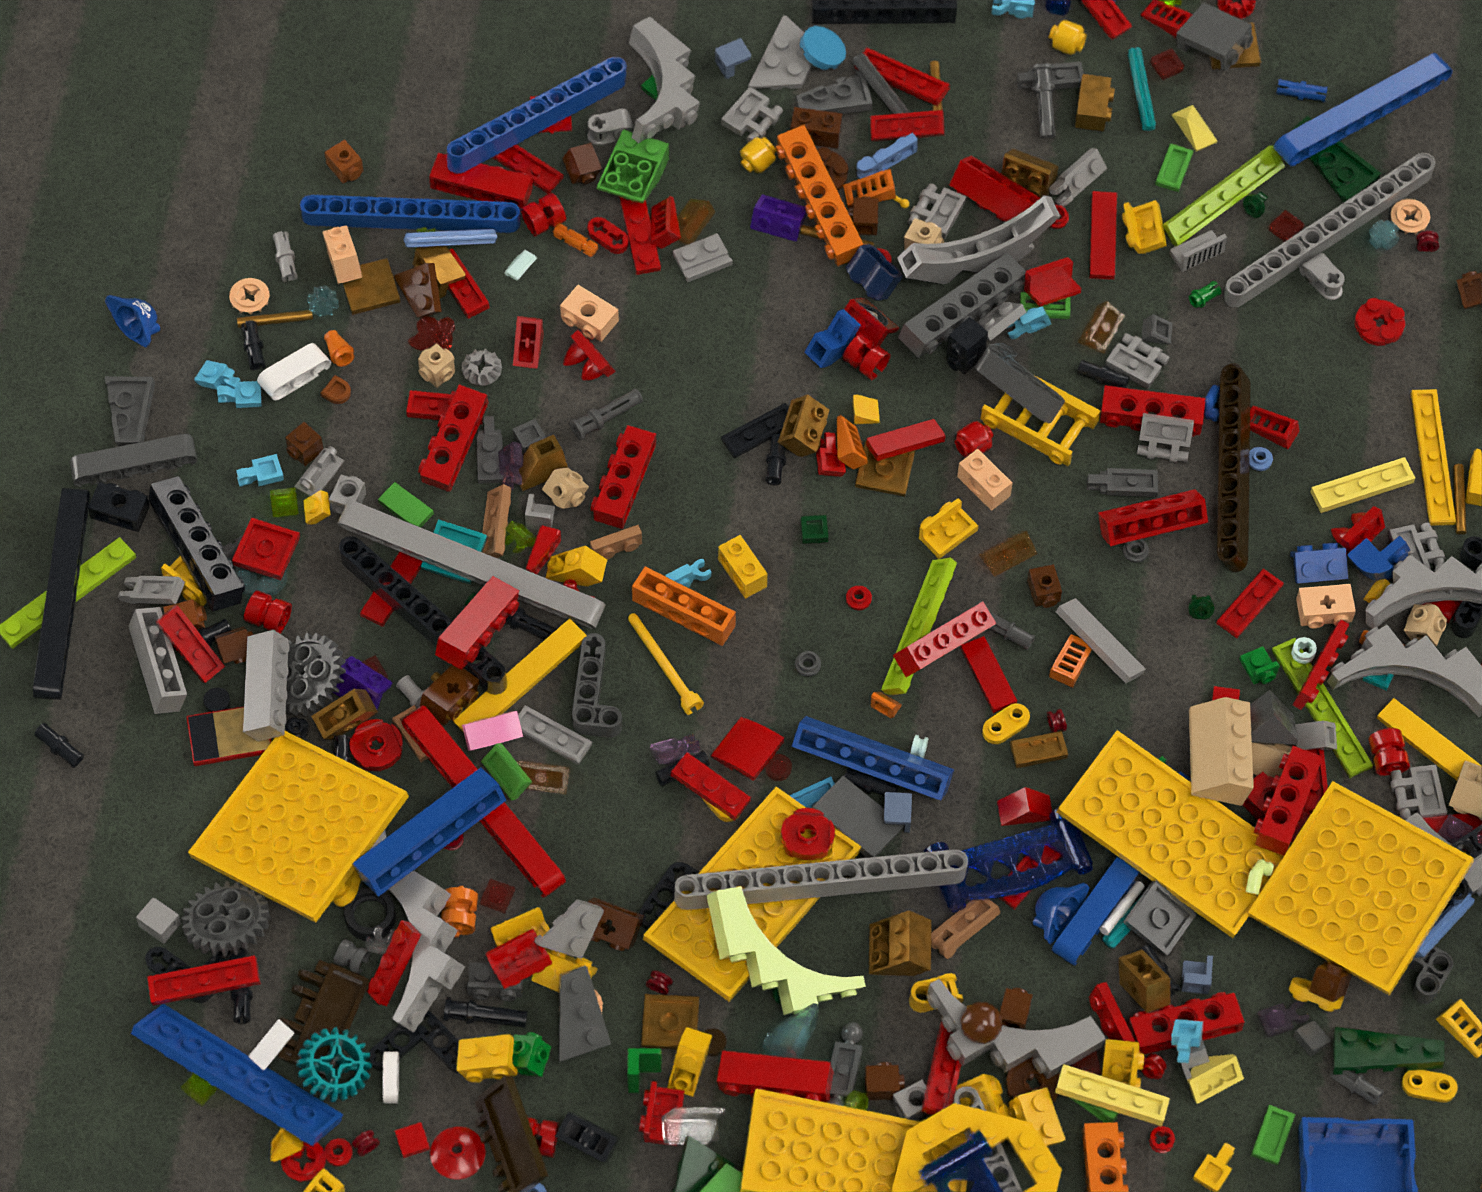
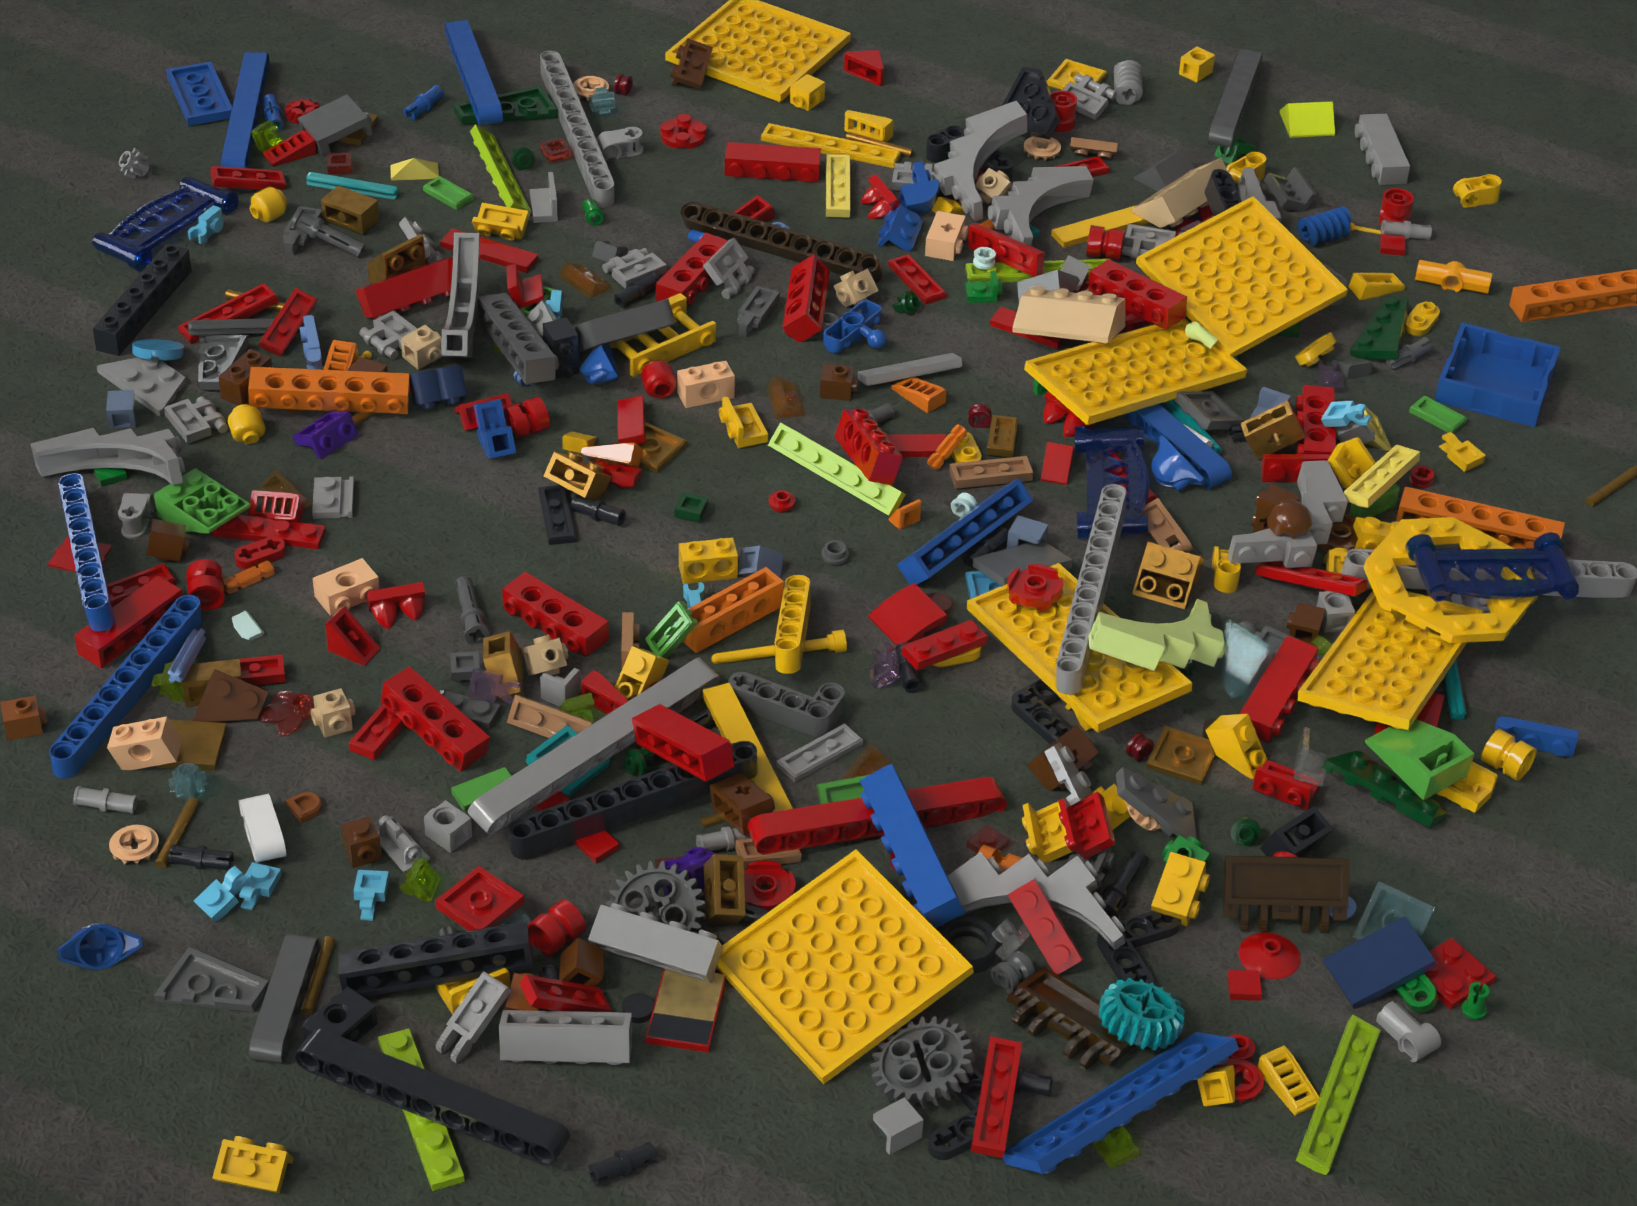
camera: 70 degrees left, 20 degrees down
white sticker [249,1020,294,1070] -> none
yellow plate [303,490,331,525] -> none
orange cone [324,330,354,367] -> none
dark red bush [352,1130,380,1157] -> none
white beam [383,1052,399,1104] -> none
light grey gear [462,348,502,386] -> none
bright pink slope [462,711,523,751] -> none
green panel [628,1048,662,1093] -> none
reddish brown brick [1309,961,1352,1002] -> none
none -> pearl gold bar [301,936,335,1015]
none -> blue hat [580,344,620,384]
none -> bright green tile [645,601,698,659]
none -> red brick [724,142,821,182]
none -> sand blue panel [738,546,784,578]
none -> yellow beam [774,575,811,674]
none -> blue piece [823,300,887,354]
none -> tan brick [834,269,879,307]
none -> orange axle [927,424,967,470]
none -> medium nougat plate [949,456,1033,489]
none -> dark green plate [1231,817,1261,847]

